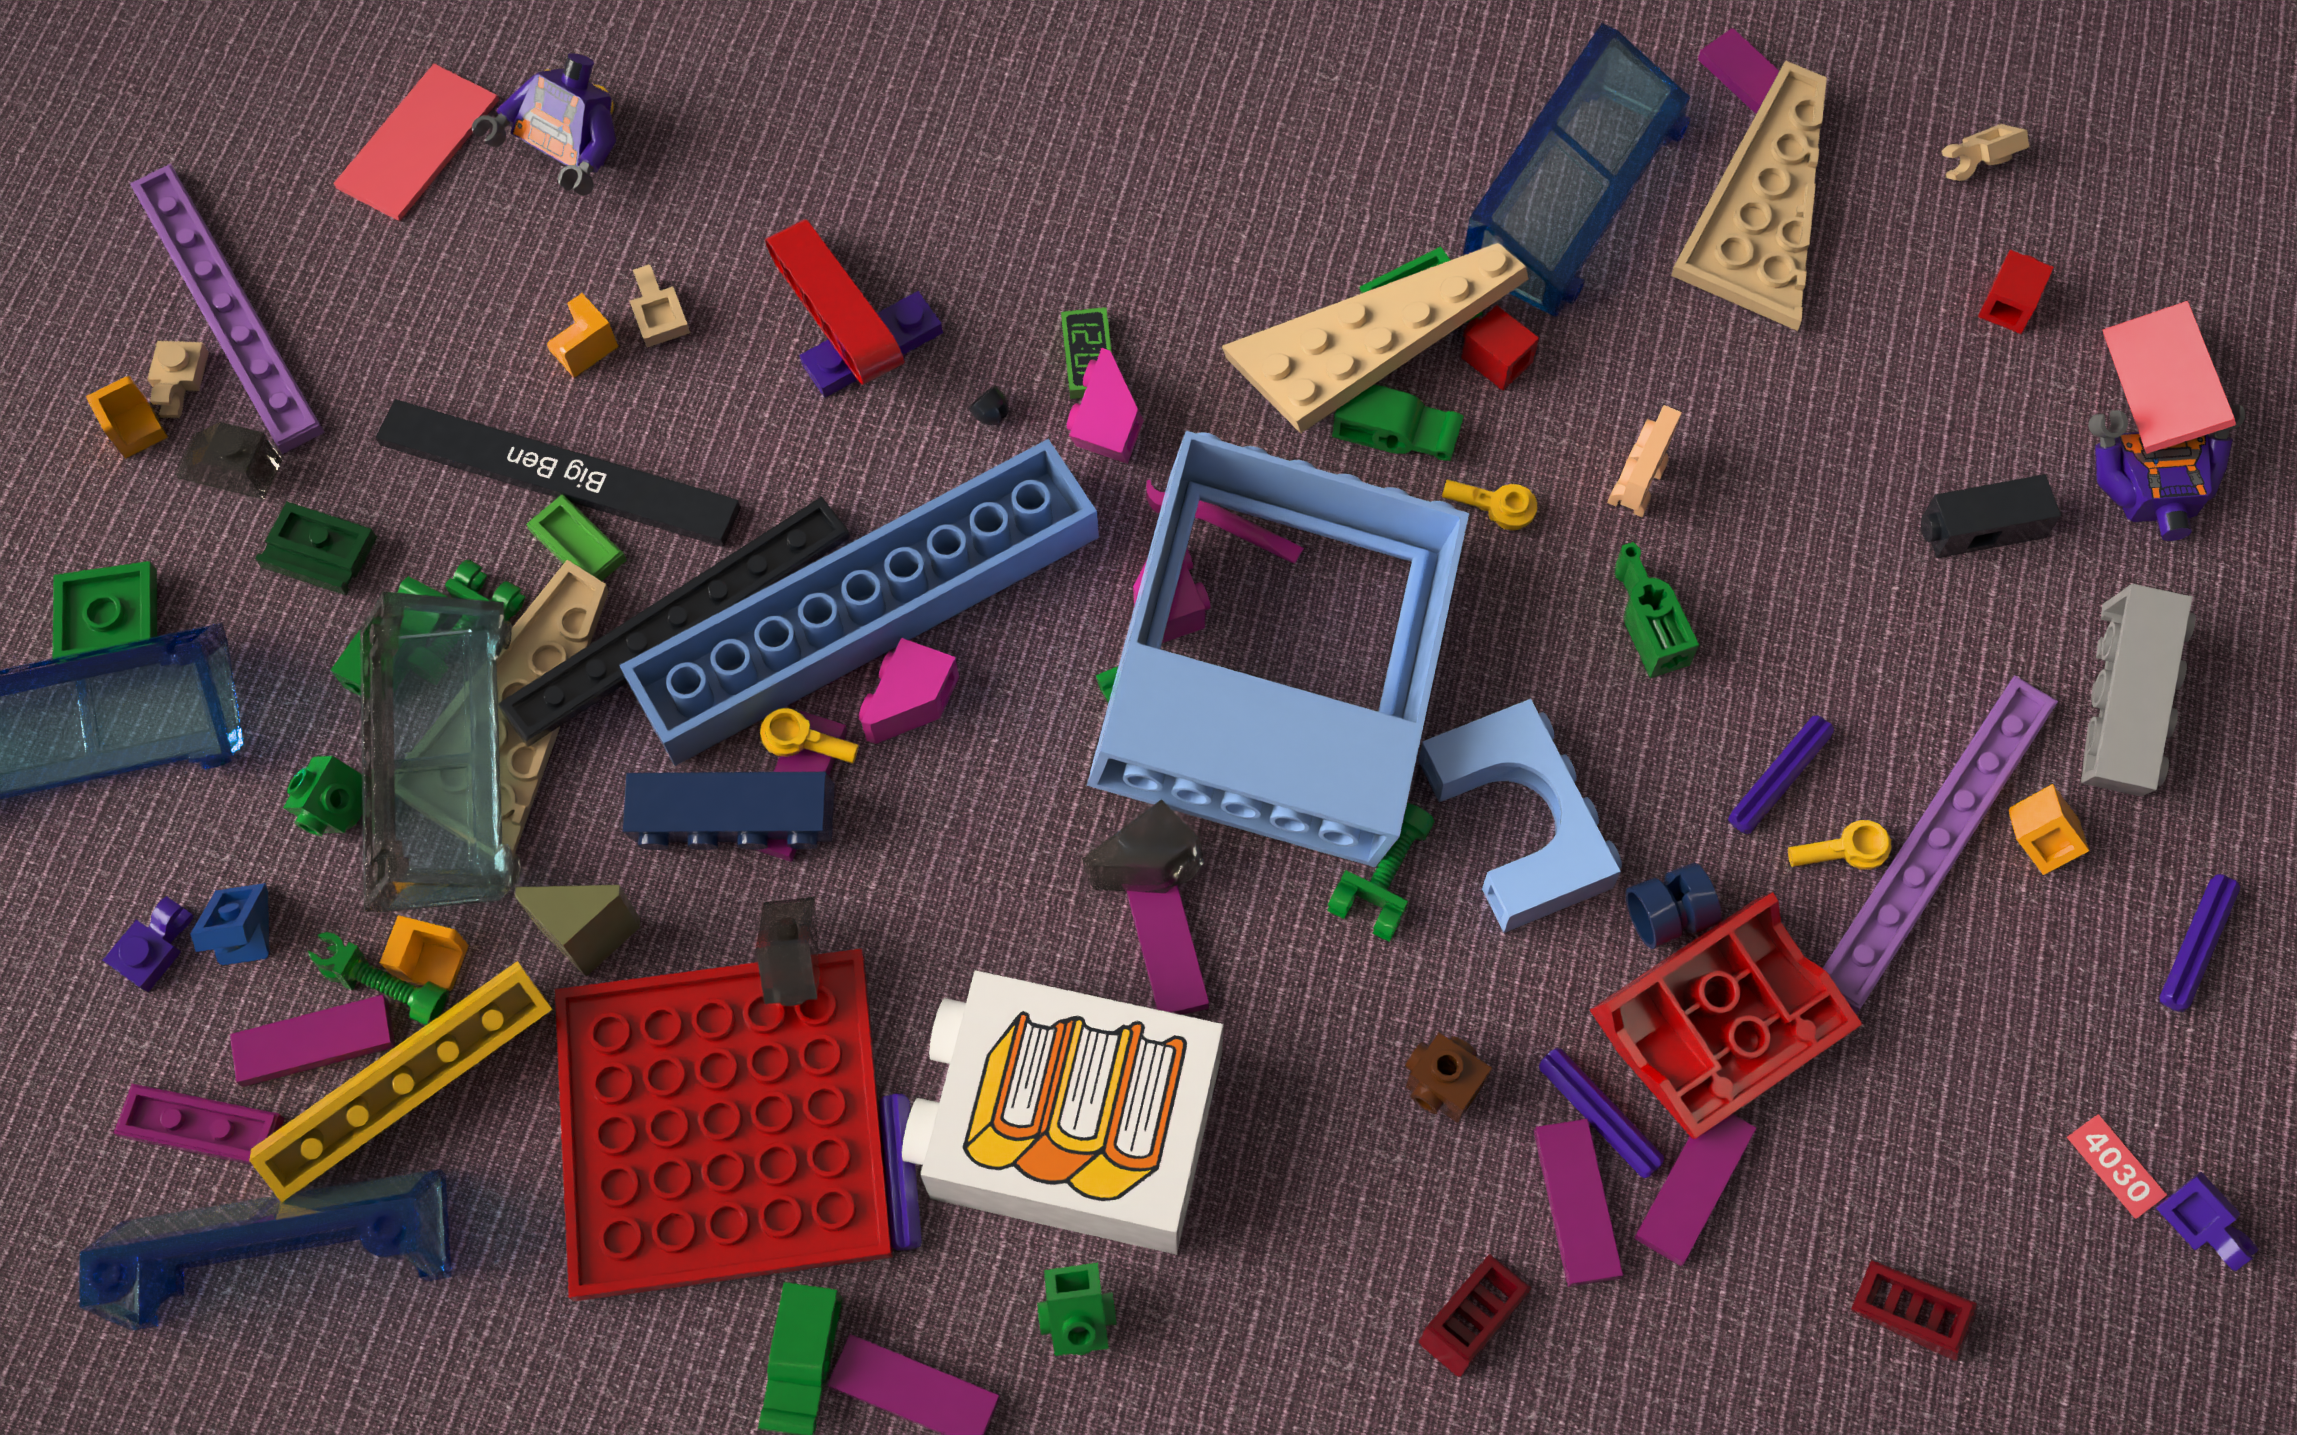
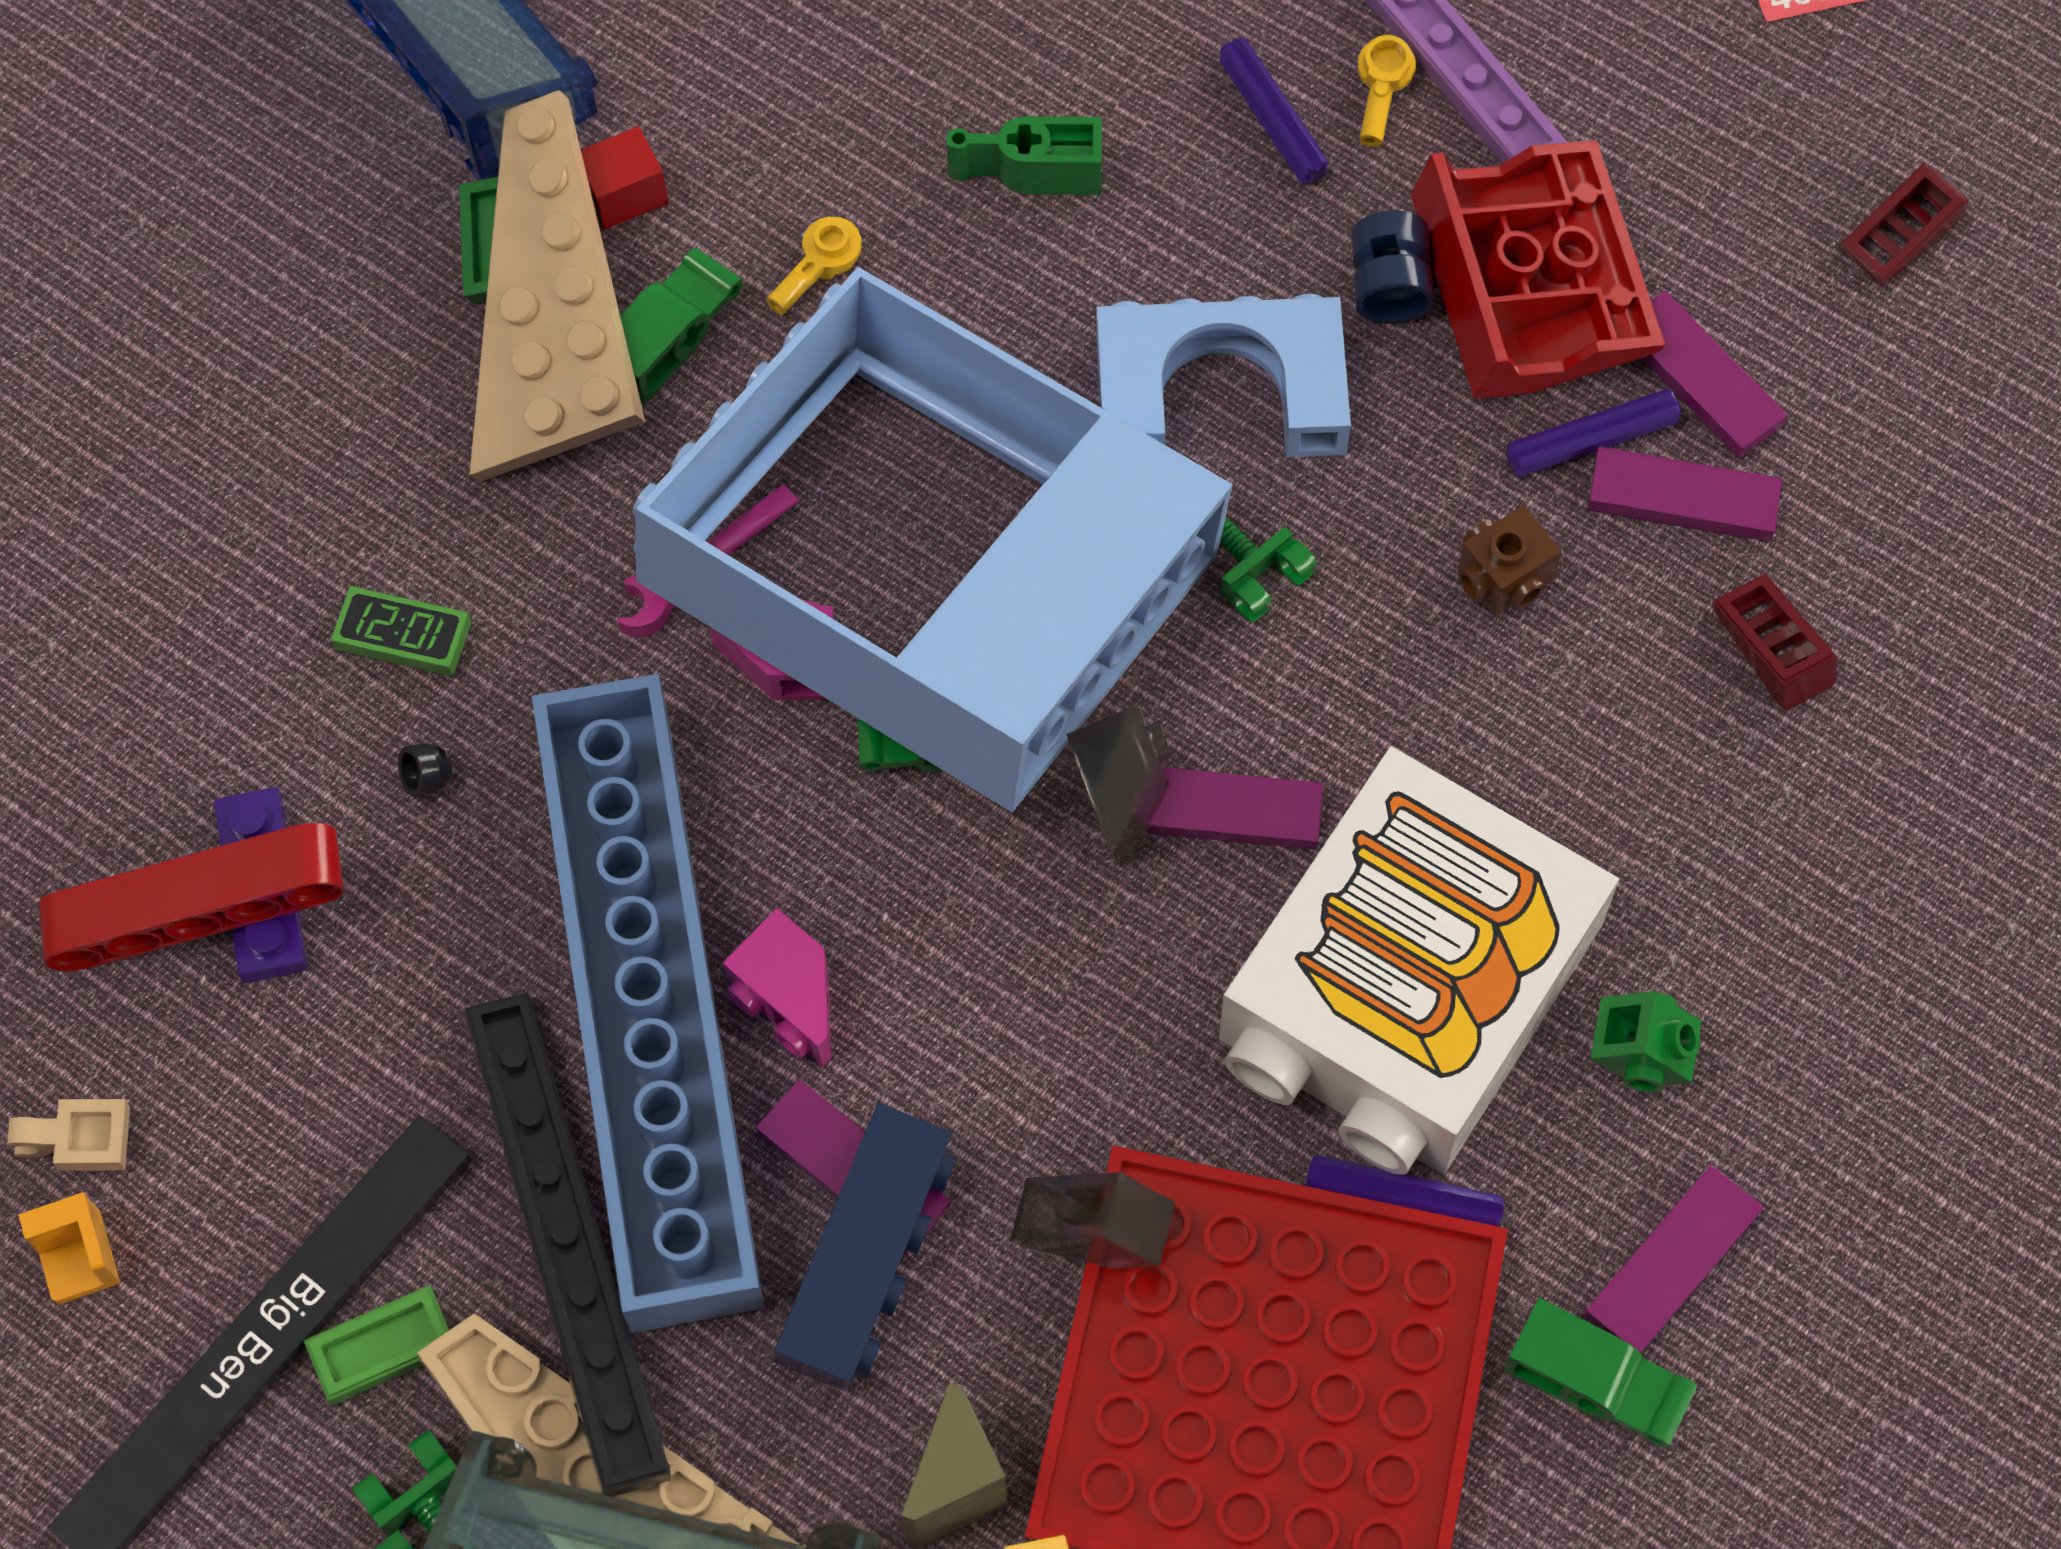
camera: 70 degrees left, 0 degrees up
yellow plate [760,708,859,763] -> none
dark pink slope [1067,348,1144,464] -> none
light nougat plate [1607,405,1682,517] -> none

